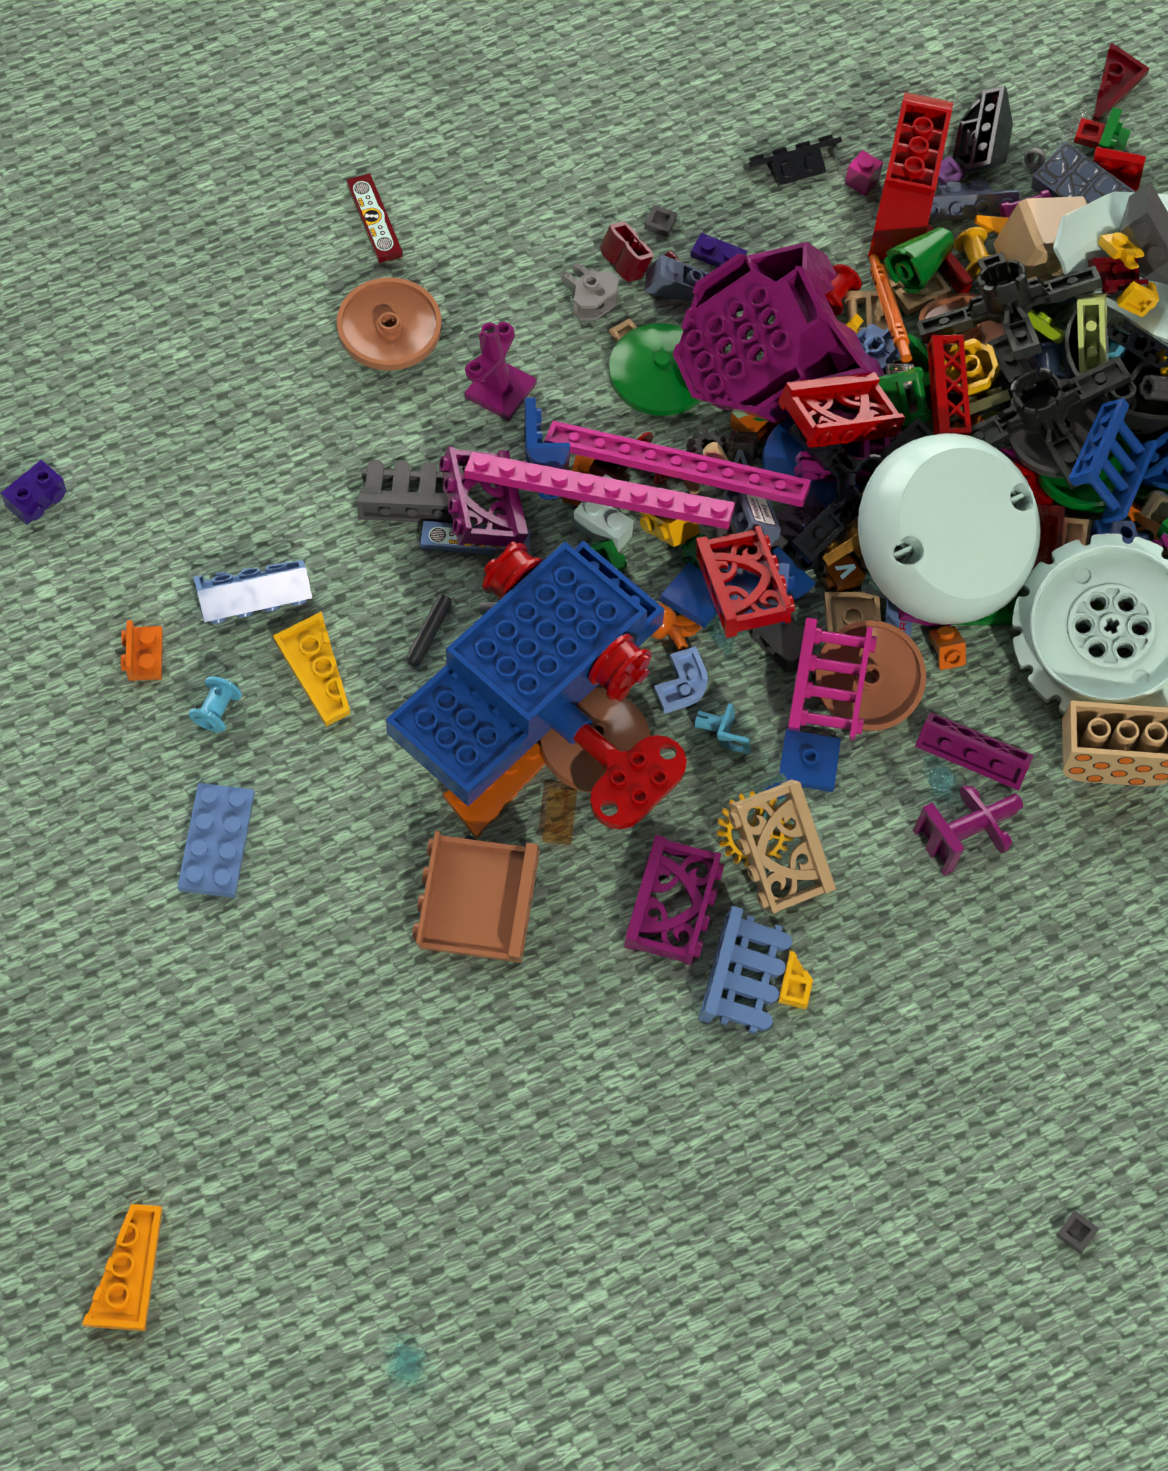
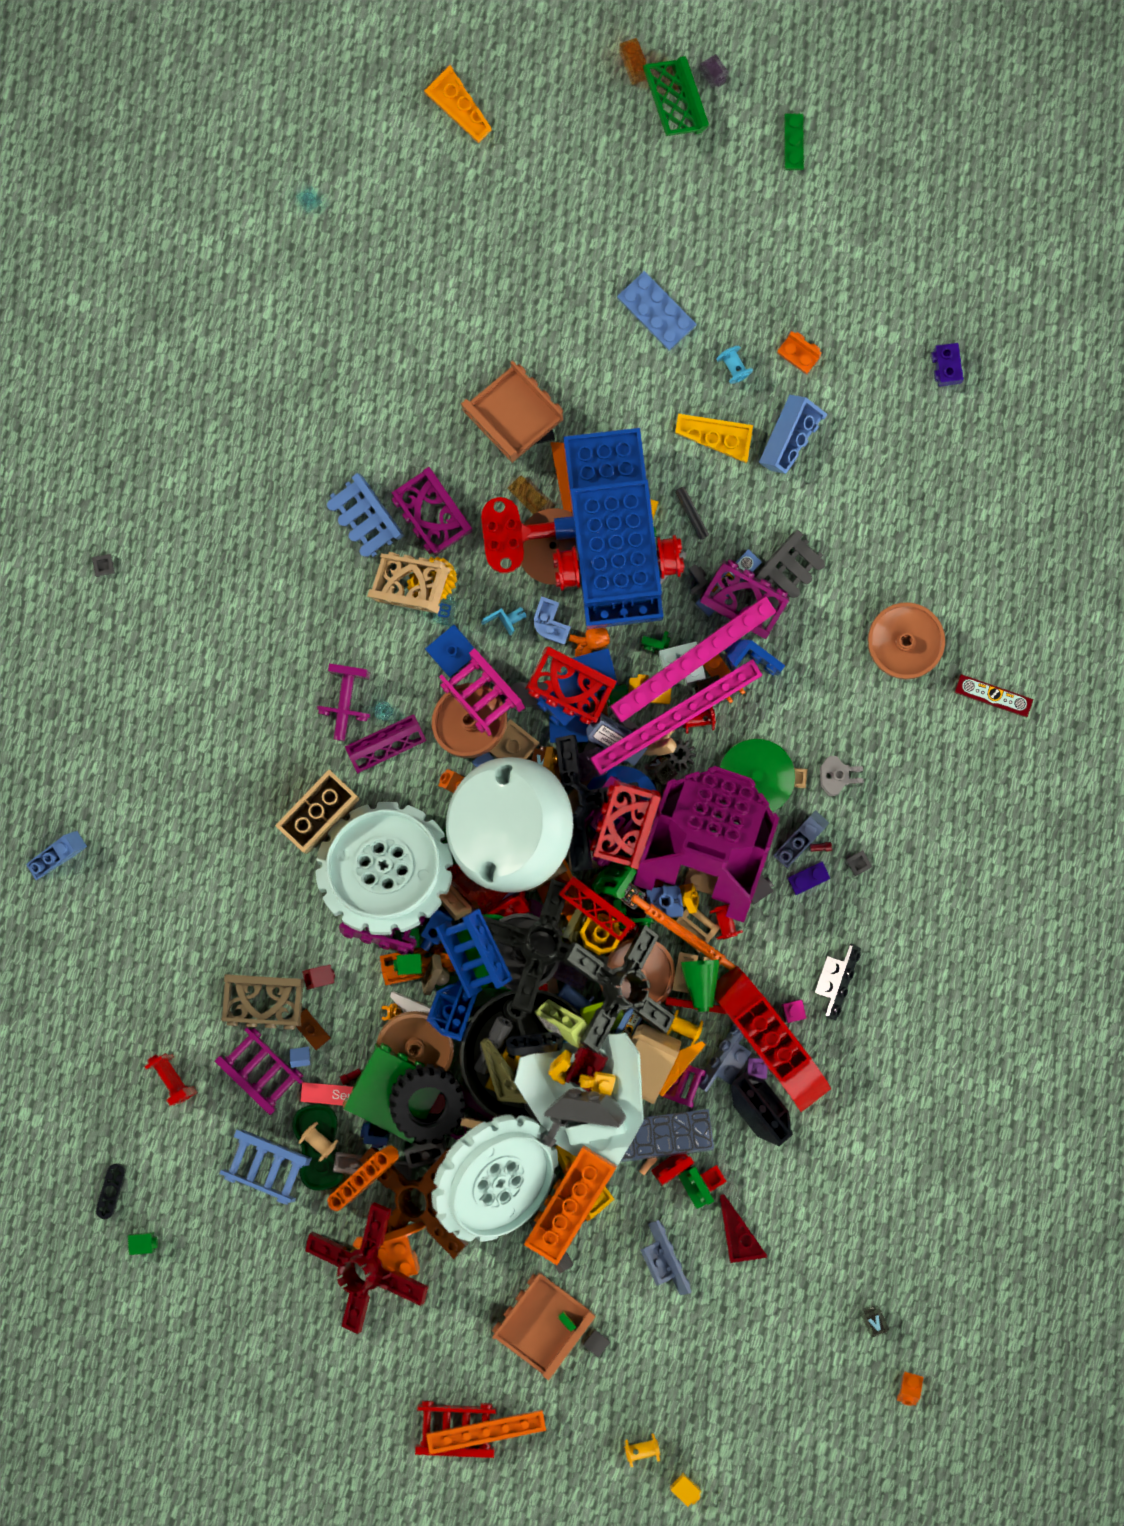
camera: 135 degrees right, 20 degrees up
magenta piece [465,322,537,421] -> none
dark red brick [600,221,653,282] -> none
yellow tile [778,951,813,1009] -> none
light grey hinge [1024,148,1046,170] -> none

